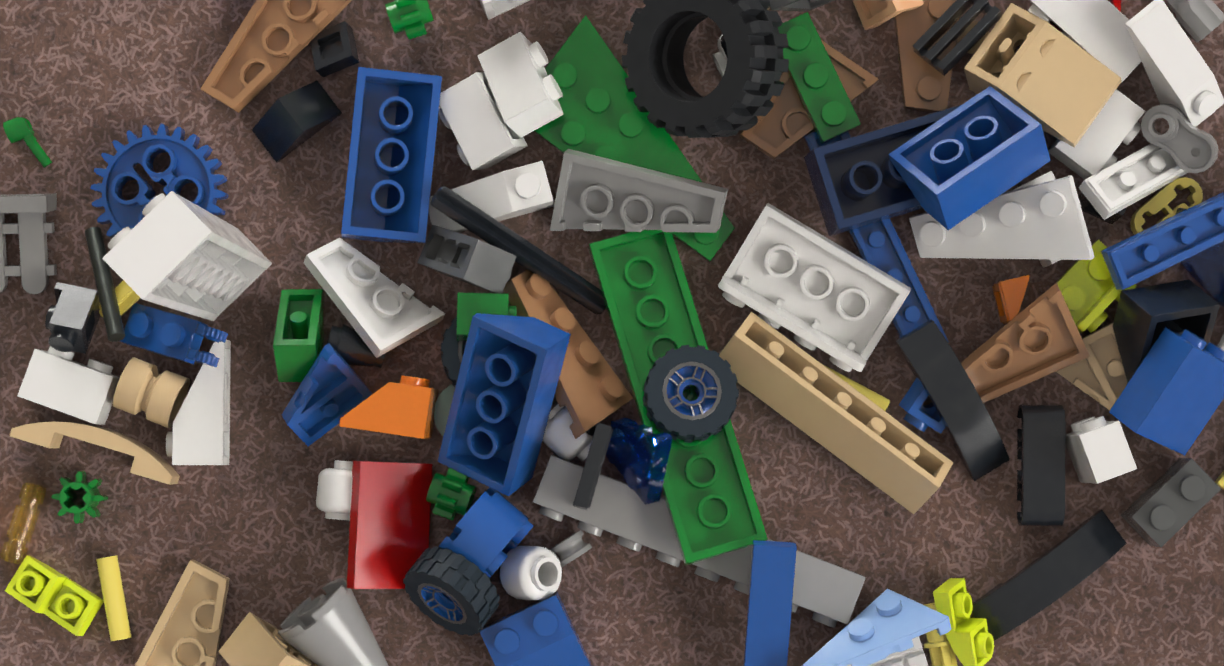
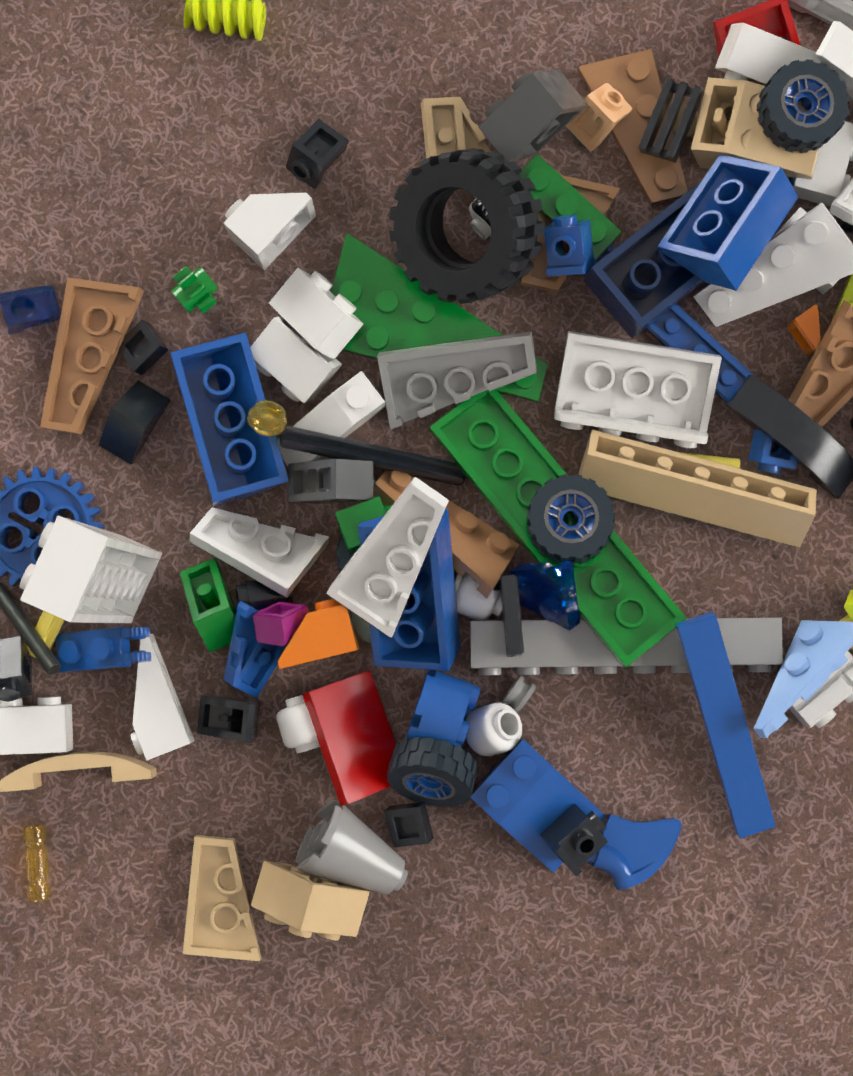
camera: 30 degrees left, 0 degrees up
neon yellow slope [5,555,104,636] -> none
green gear [52,471,108,524] -> none
light yellow piece [96,555,132,641] -> none
tan wheel [113,357,190,428] -> none
green gear [426,468,477,521] -> none
none -> black slope [197,695,260,743]
none -> clear yellow plate [247,400,287,436]
none -> magenta slope [253,602,309,646]
none -> white wing [326,477,449,638]
none -> black plate [384,801,434,847]
none -> blue brick [544,215,595,276]
none -> black wheel [756,59,850,153]

